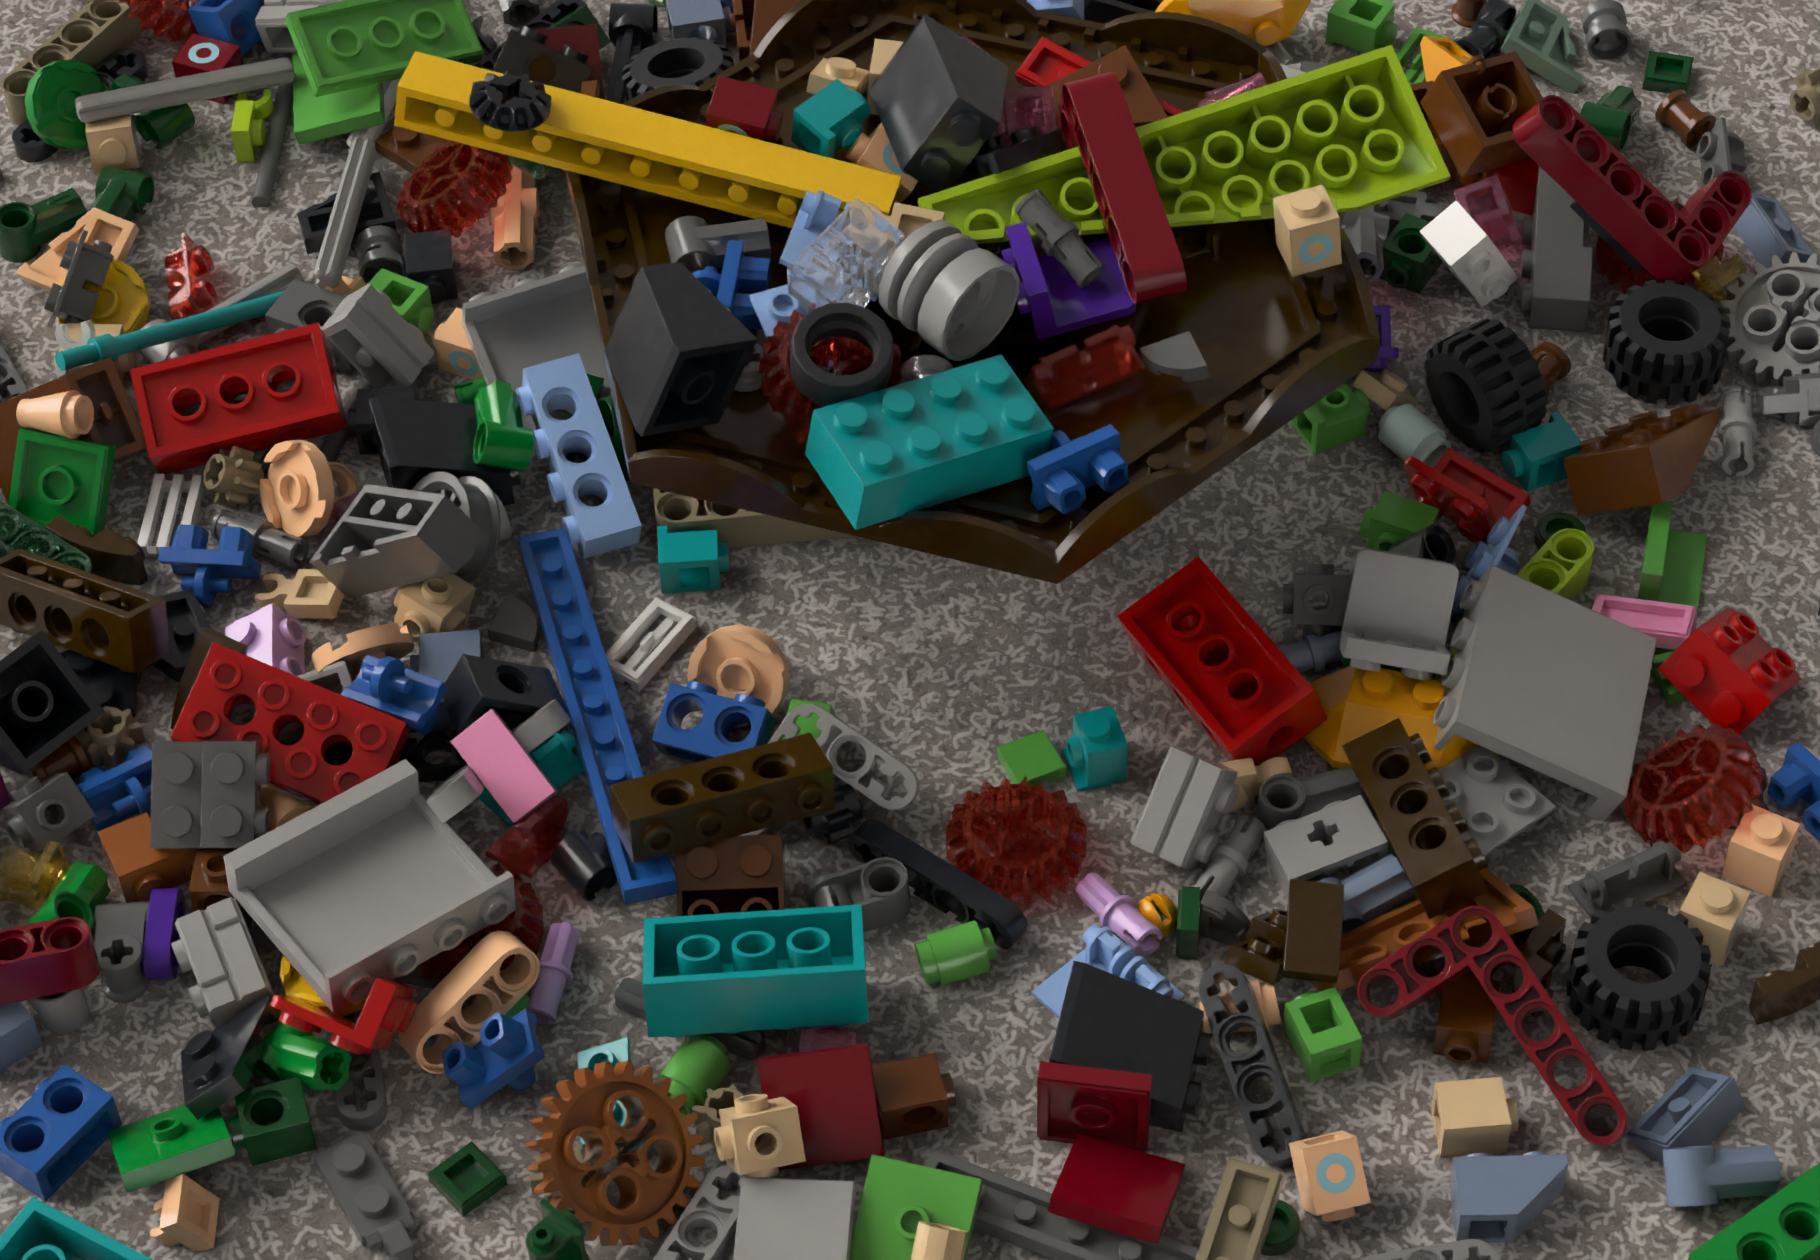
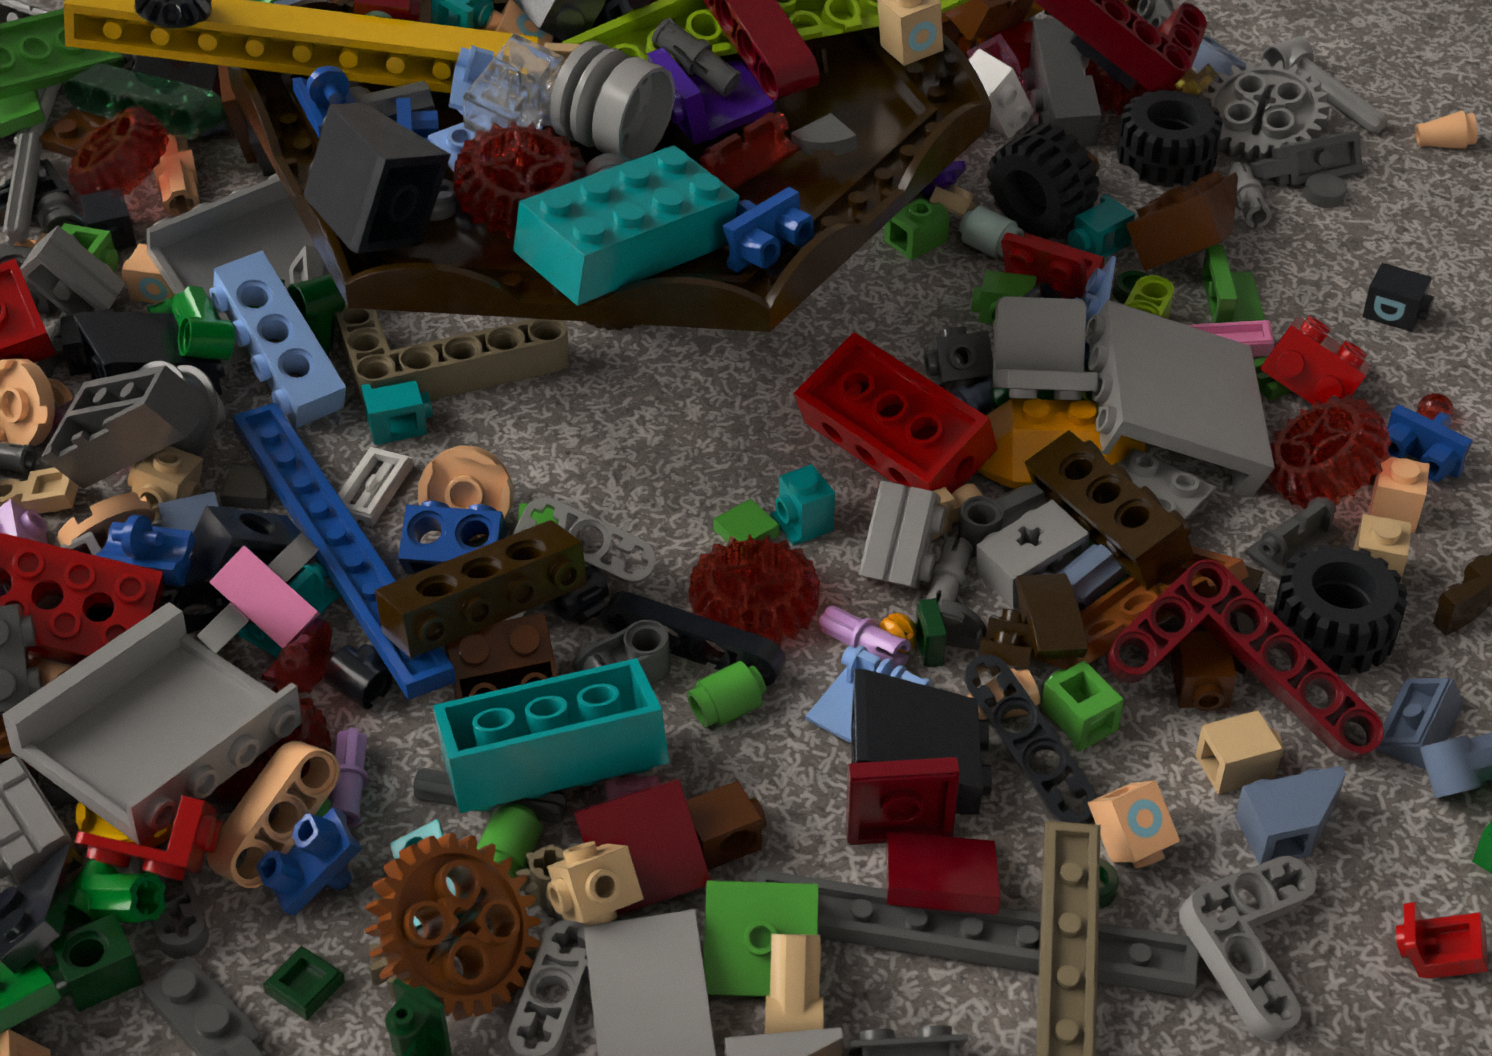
camera: 15 degrees left, 5 degrees down
black tyre [790,303,894,406] -> none
none -> blue hips [292,66,356,138]

